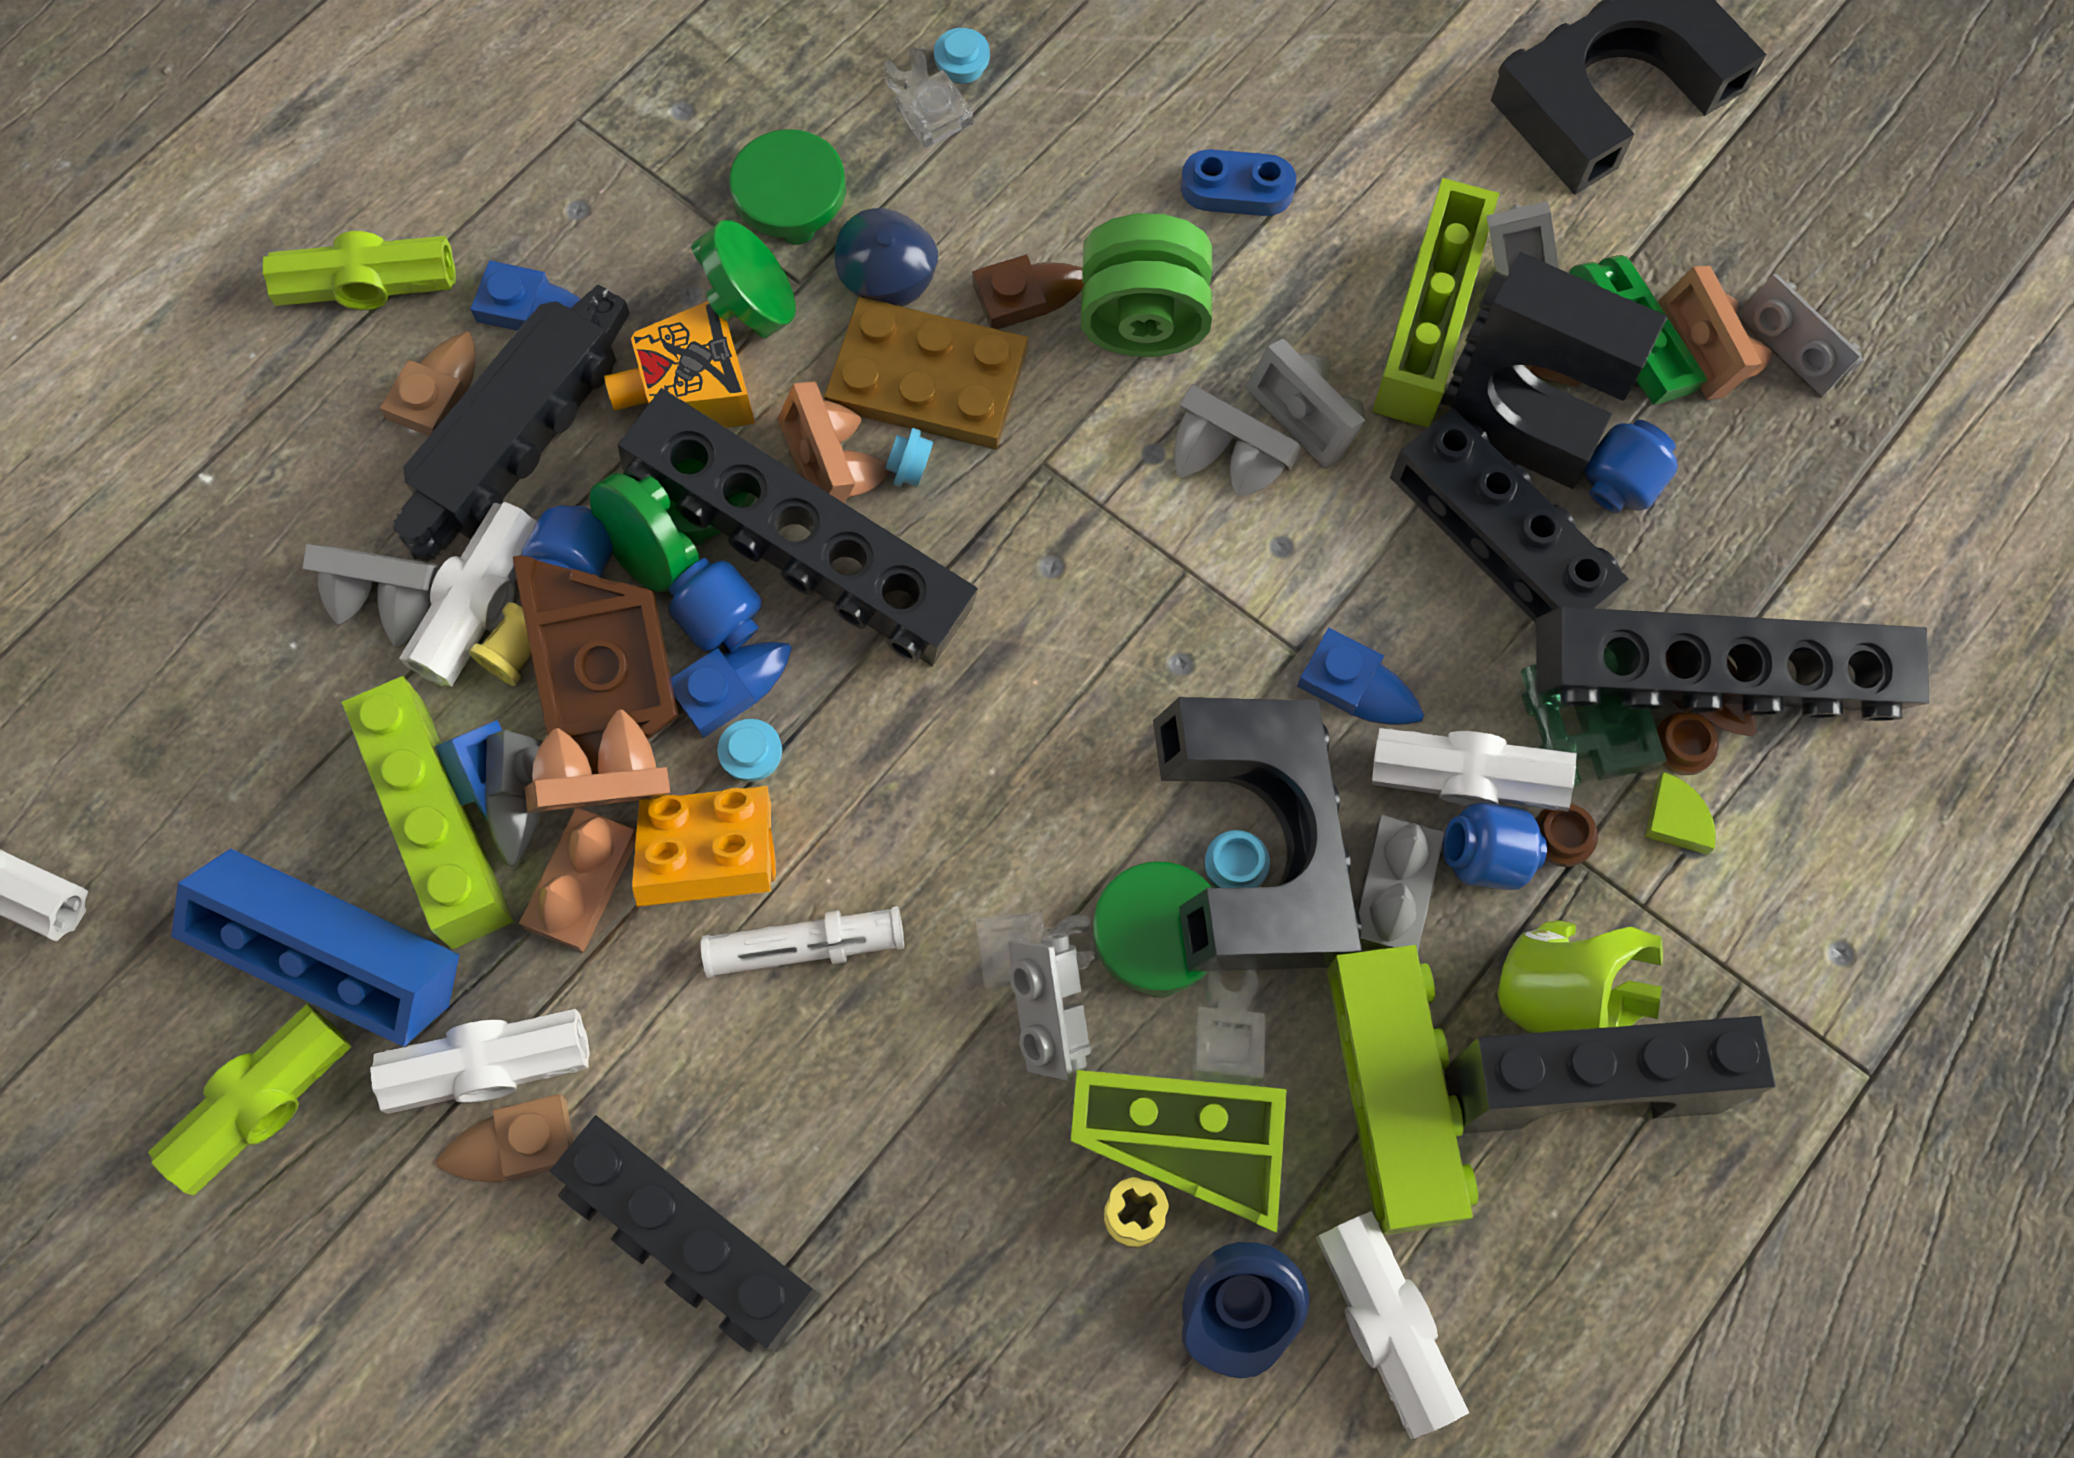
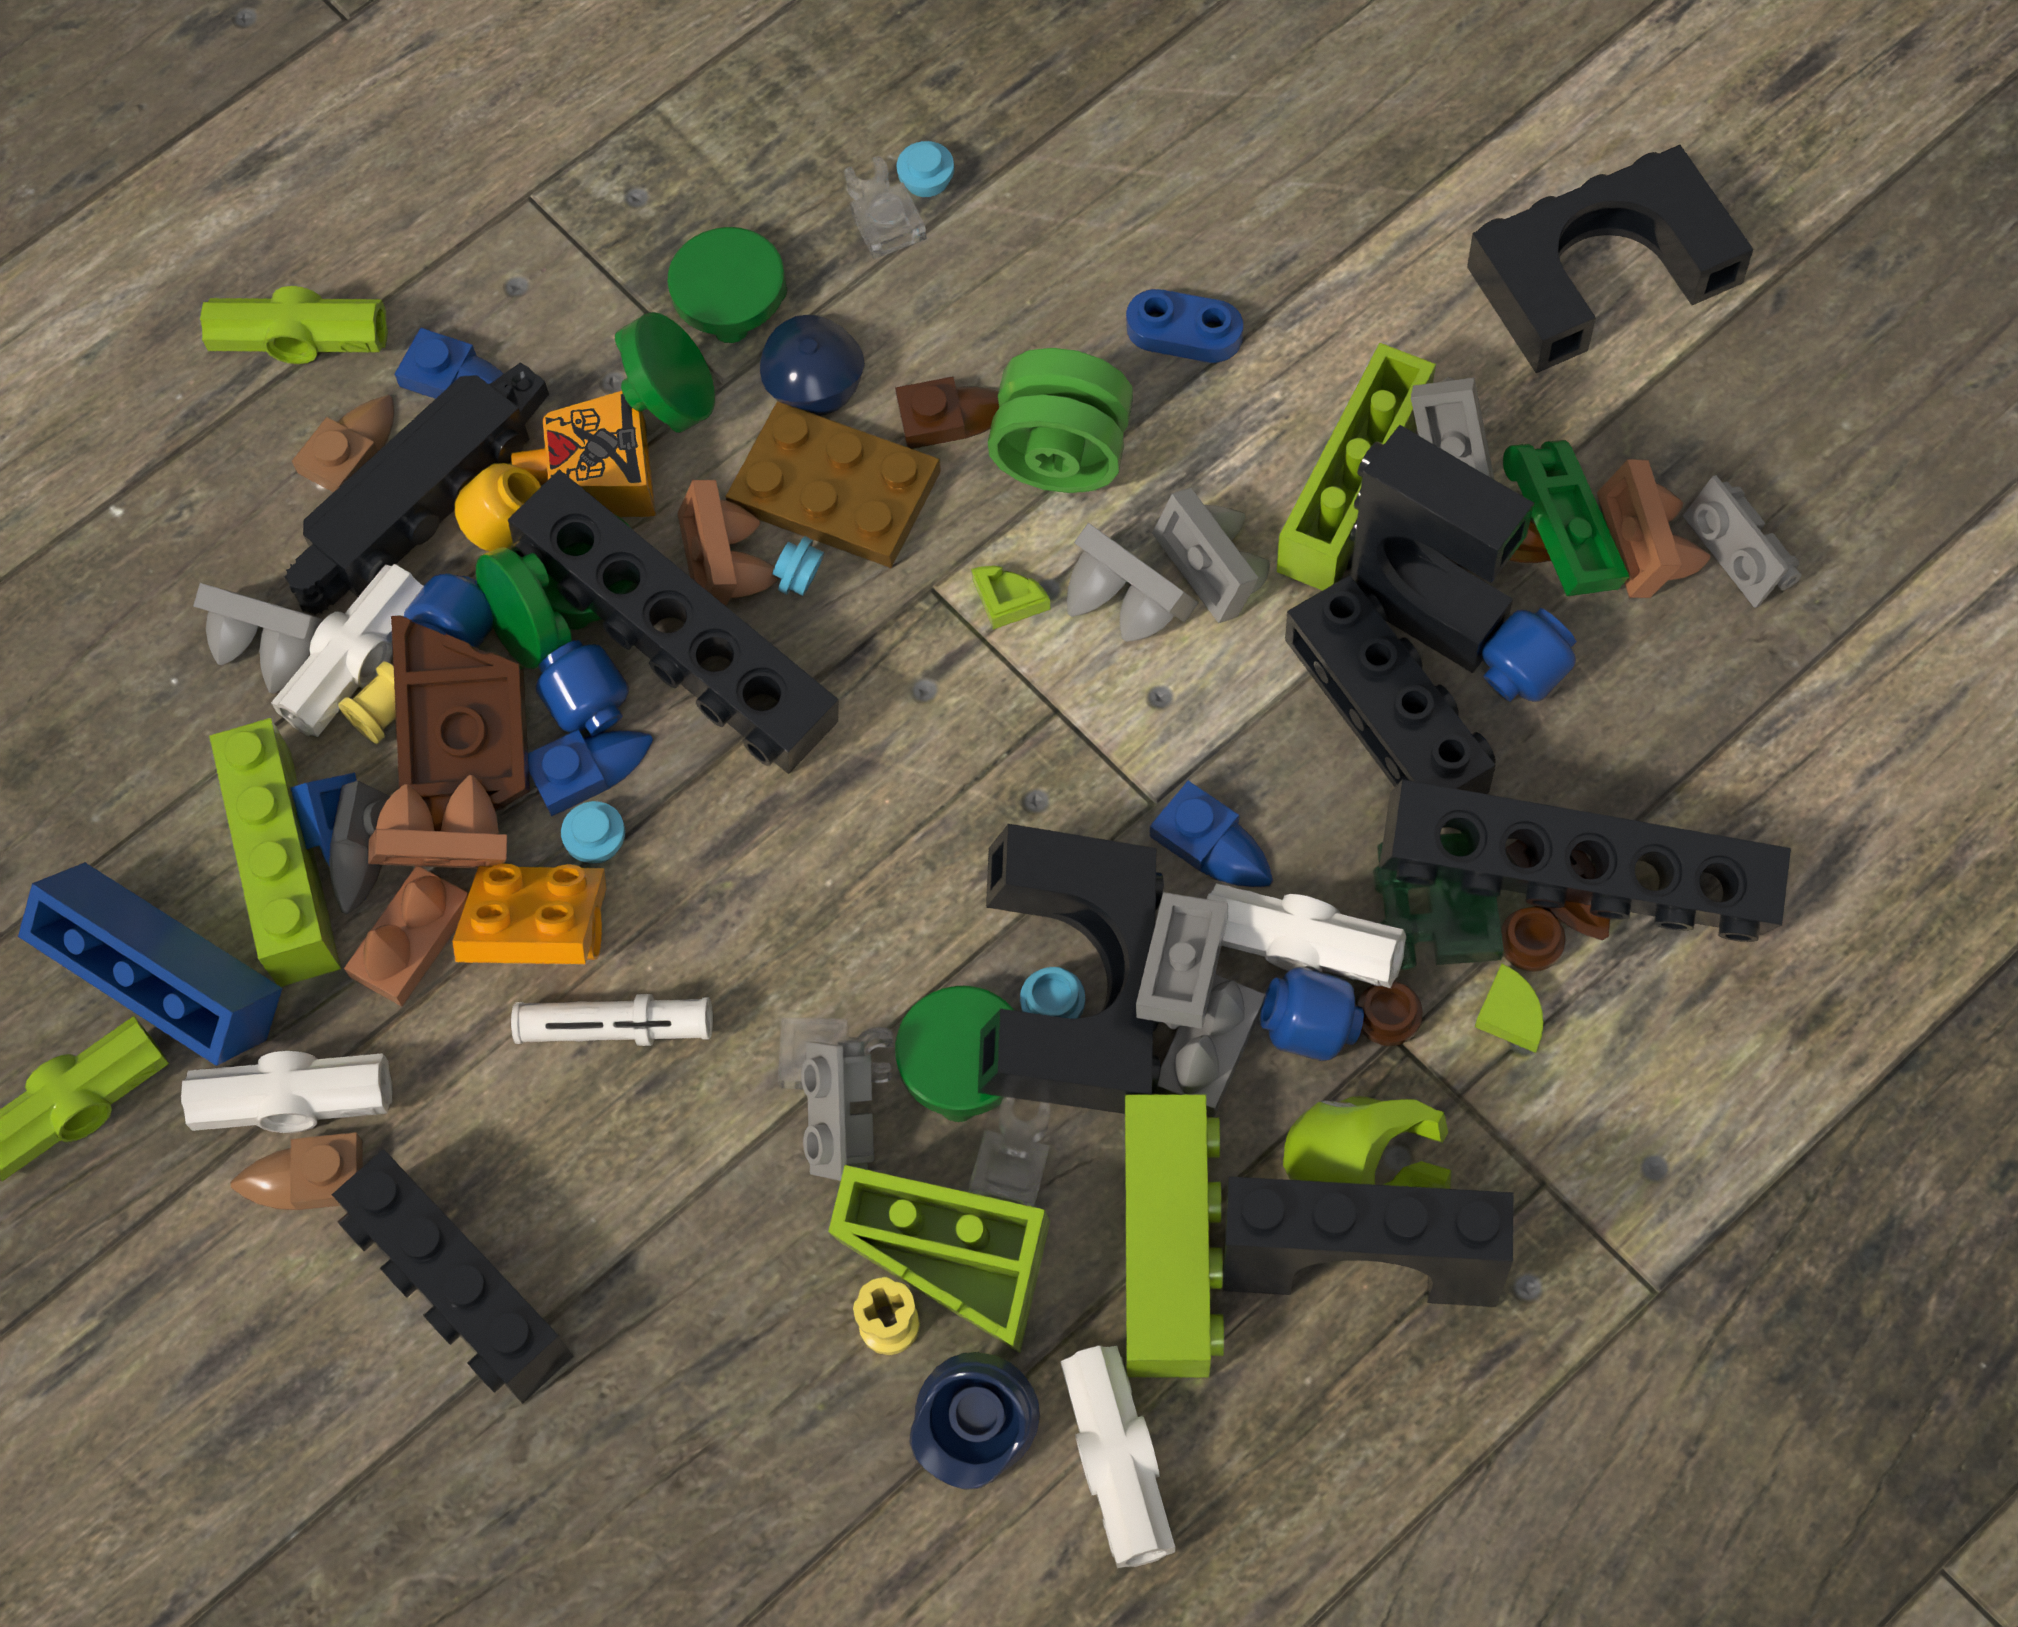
camera: 15 degrees right, 5 degrees down
none -> yellow head [455,463,541,552]
none -> lime tile [971,565,1051,630]
none -> light grey tile [1136,892,1228,1029]

